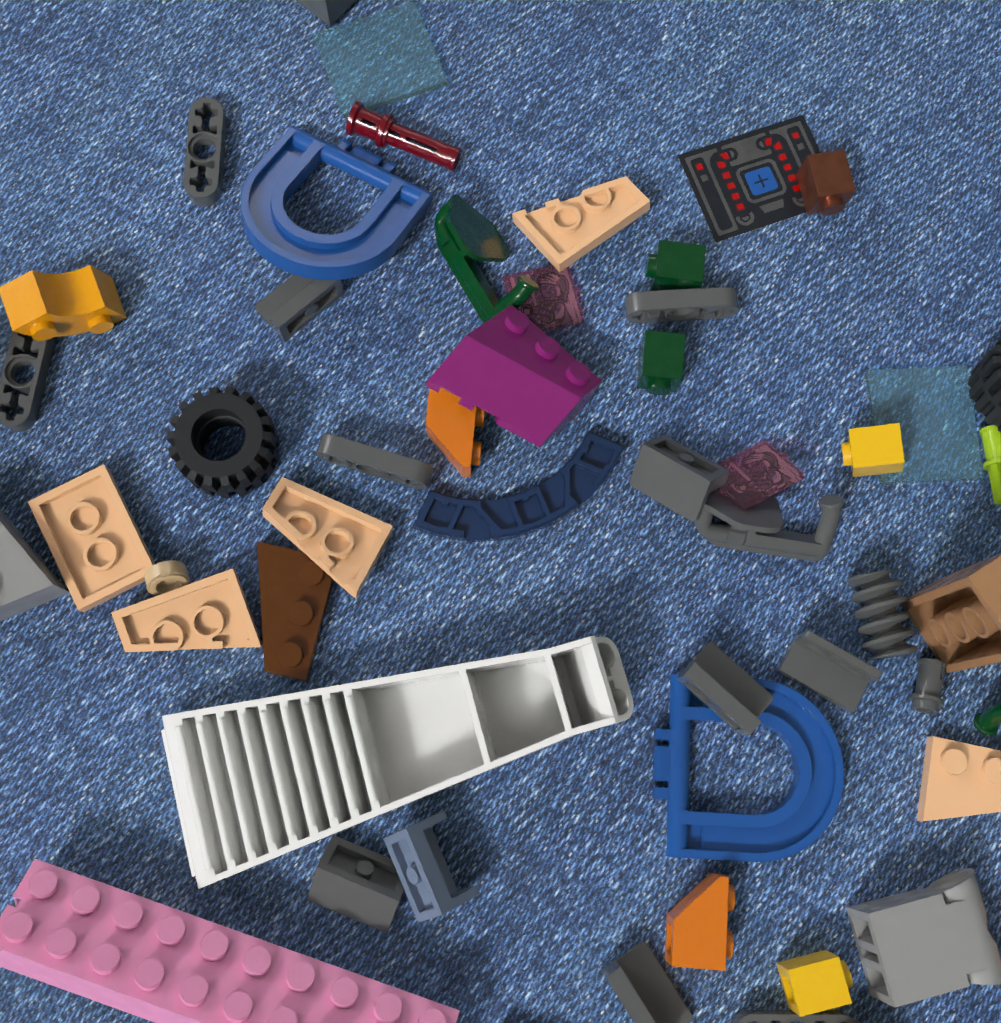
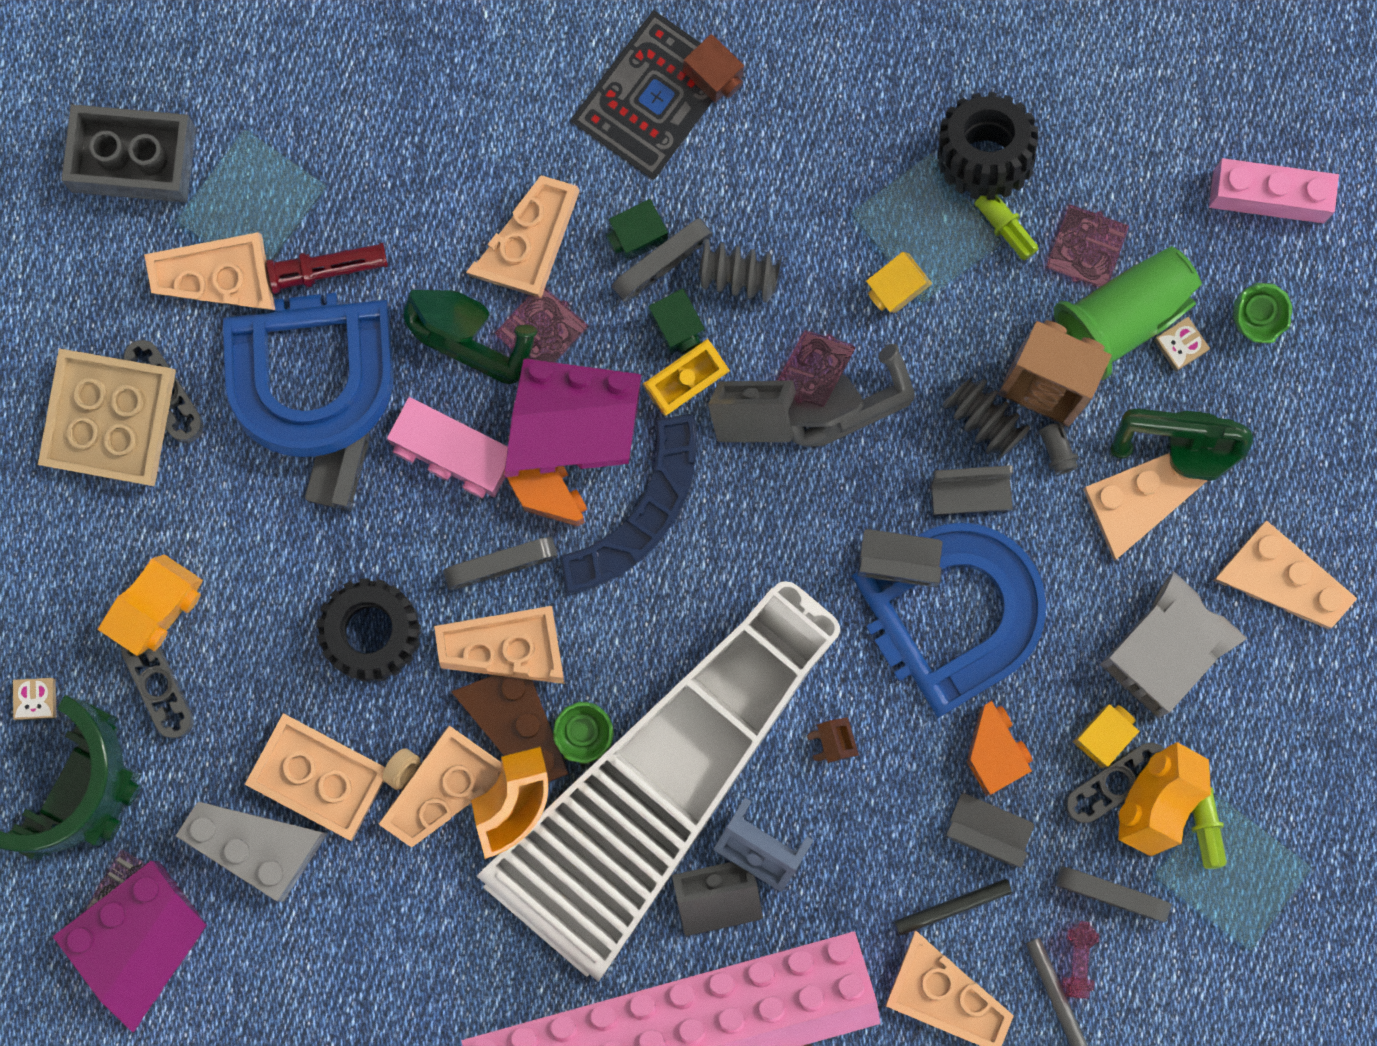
camera: 30 degrees left, 5 degrees up
none -> tan plate [38,348,176,486]
none -> light nougat wing [144,232,275,311]
none -> bright pink brick [387,397,508,499]
none -> light orange brick [471,747,548,859]
none -> bright green hair [553,702,614,764]
none -> yellow brick [643,339,730,416]
none -> dark grey piece [698,239,783,303]
none -> reddish brown tile [807,717,859,763]

